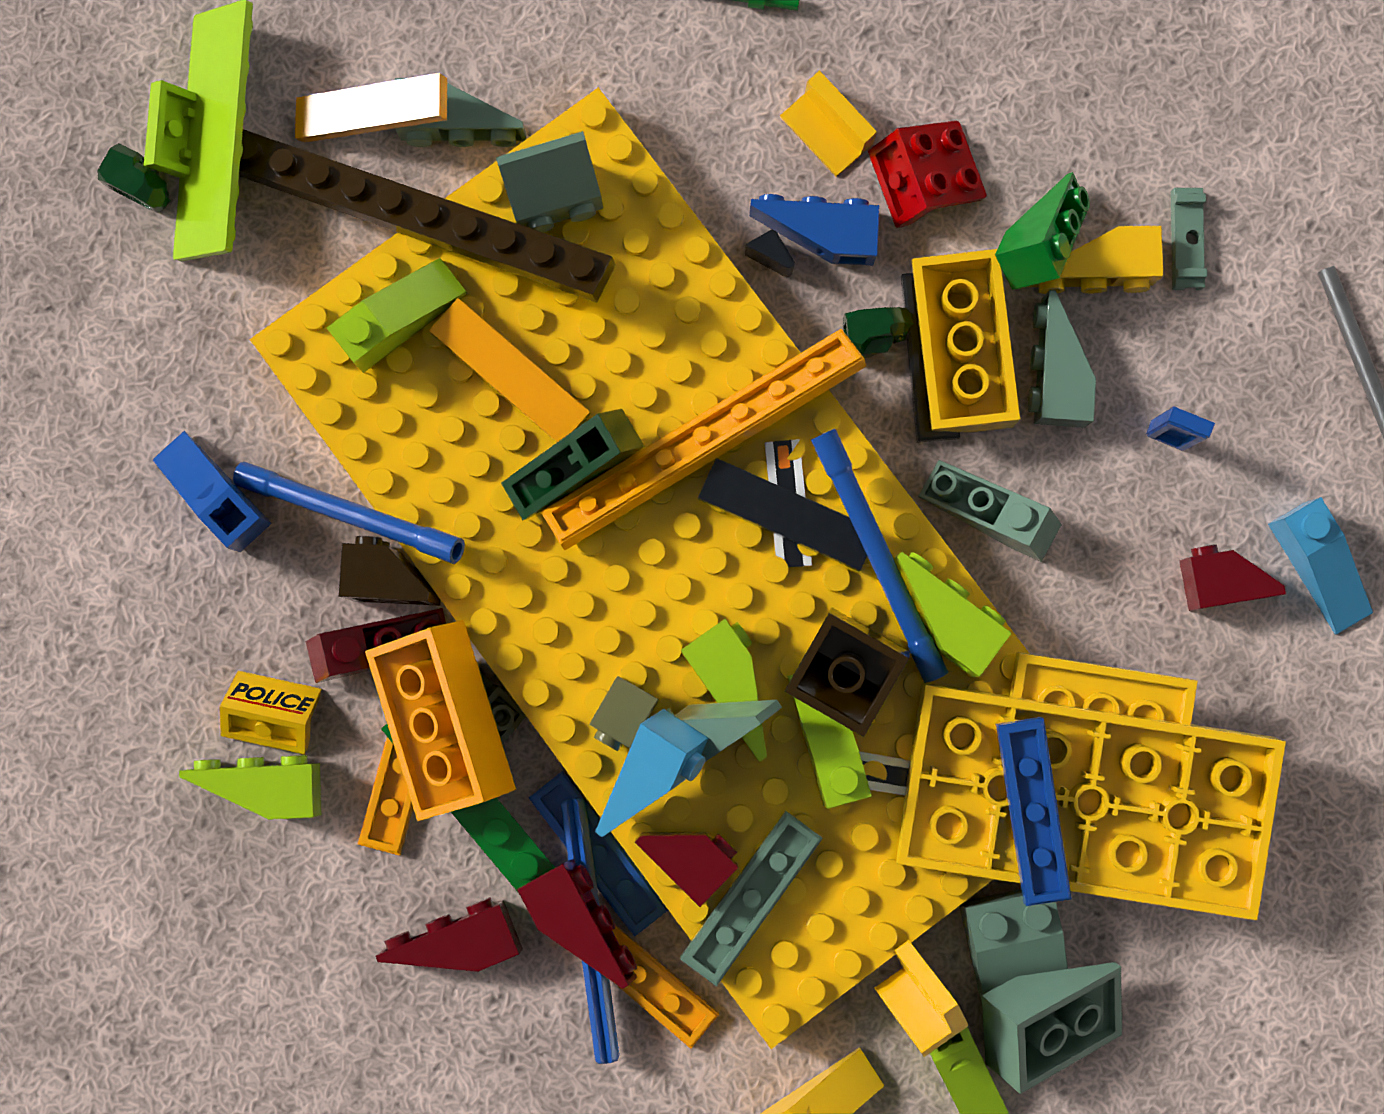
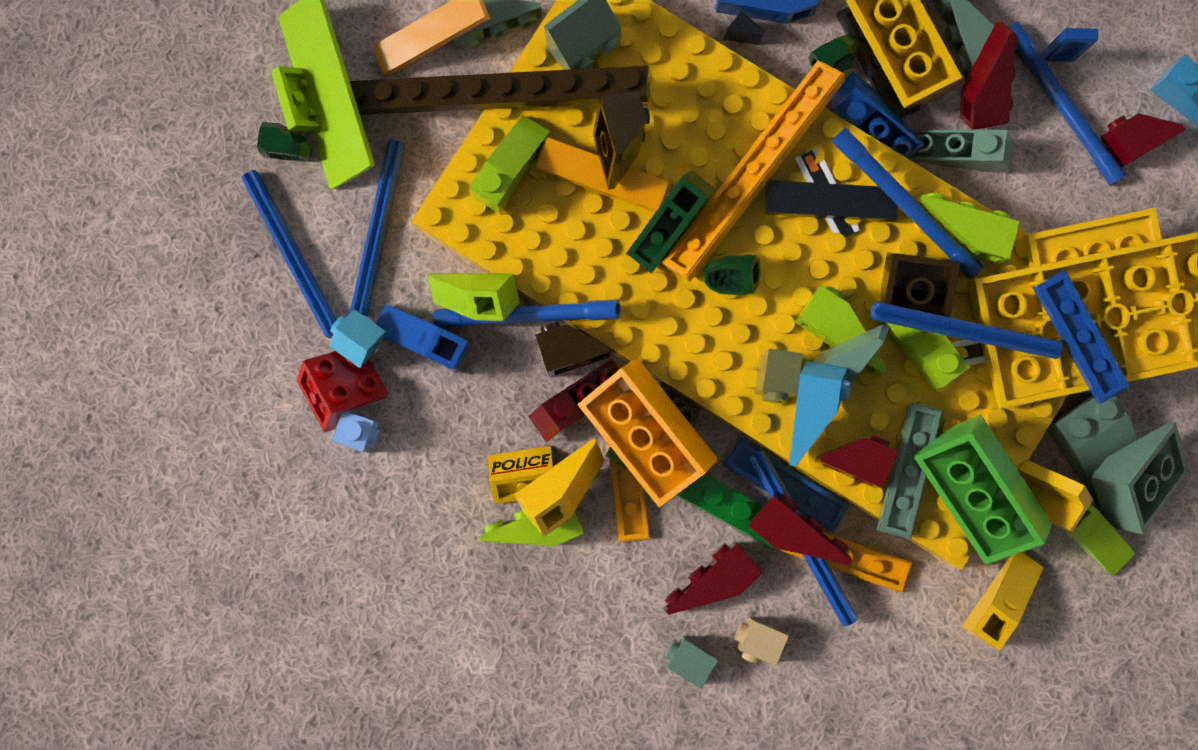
camera: 20 degrees left, 0 degrees up
none -> blue axle [242,170,337,339]
none -> red bracket [296,351,388,433]
none -> medium azure brick [329,309,386,368]
none -> light blue brick [332,411,381,453]
none -> blue axle [349,140,405,317]
none -> lime slope [427,273,520,321]
none -> yellow slope [514,438,605,537]
none -> dark brown slope [593,91,650,190]
none -> sand green brick [664,636,718,689]
none -> dark green rock [702,254,761,295]
none -> tan brick [734,617,789,666]
none -> blue slope [831,71,924,159]
none -> blue axle [870,302,1063,359]
none -> bright green slope [914,414,1052,565]
none -> dark red slope [960,21,1018,130]
none -> blue piece [1009,21,1127,186]

